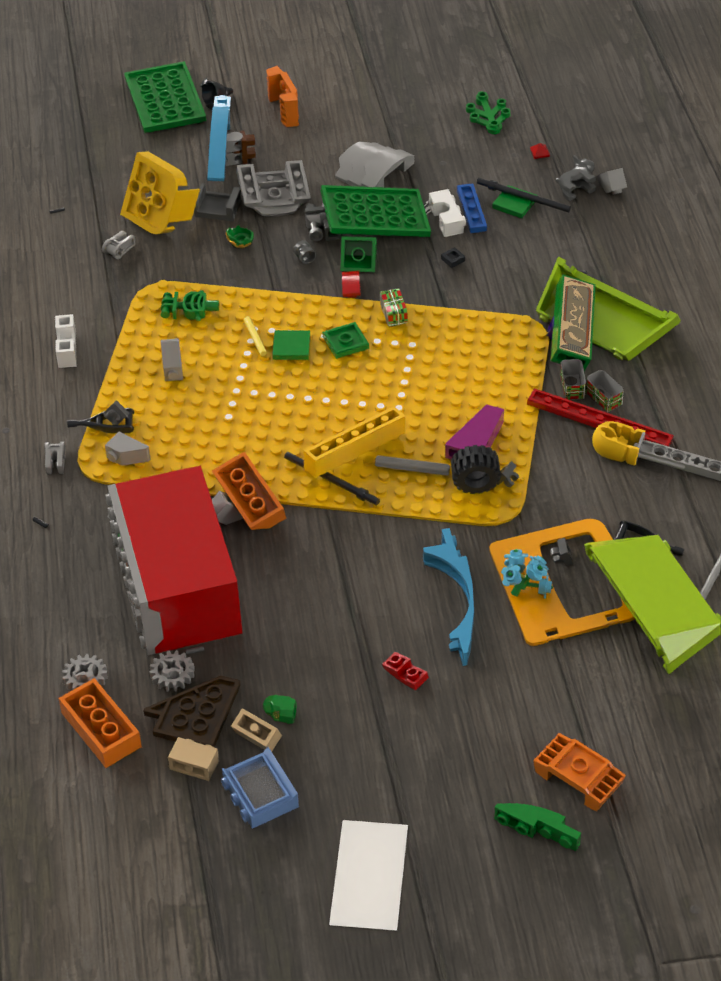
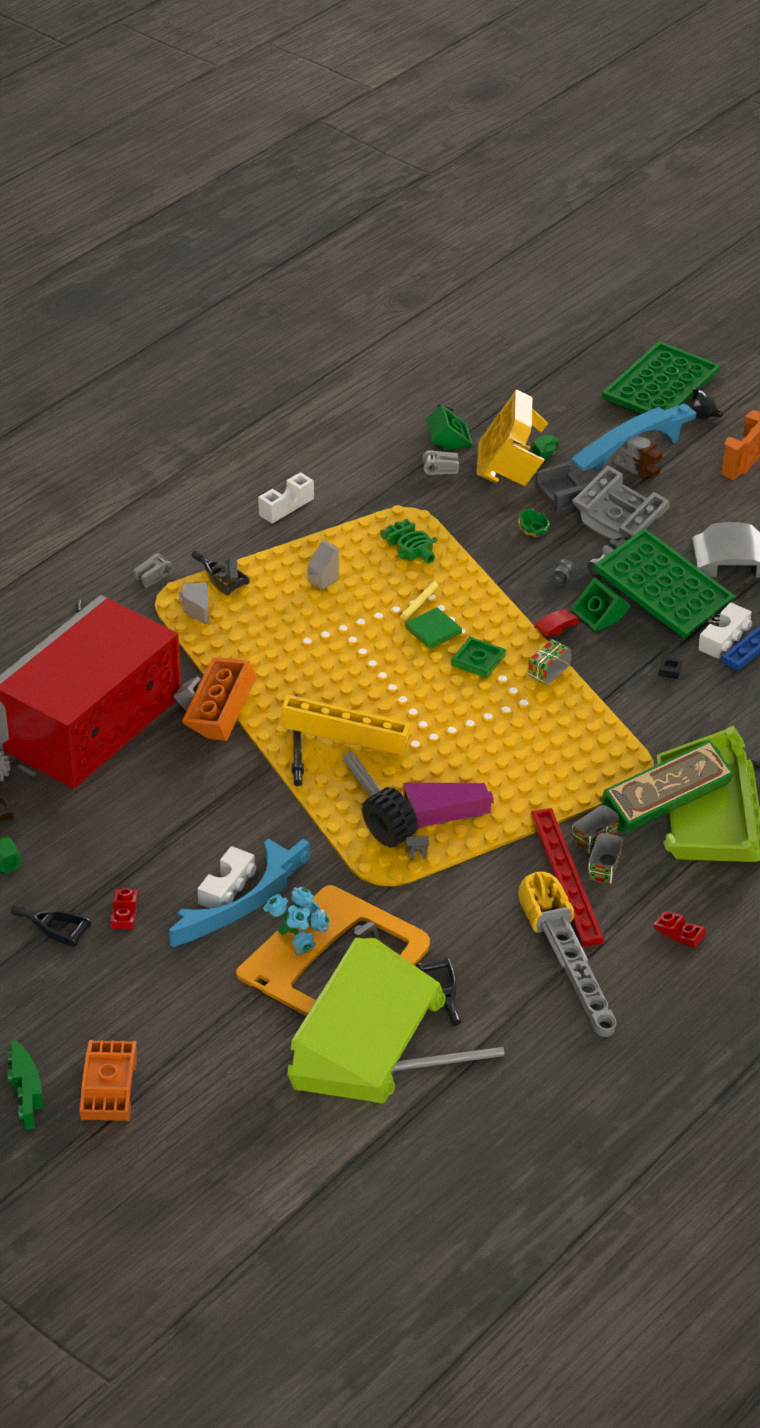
camera: 50 degrees right, 5 degrees down
none -> black piece [11,906,91,947]
none -> white arch [197,846,256,909]
none -> green slope [426,404,473,450]
none -> red slope [653,911,706,948]

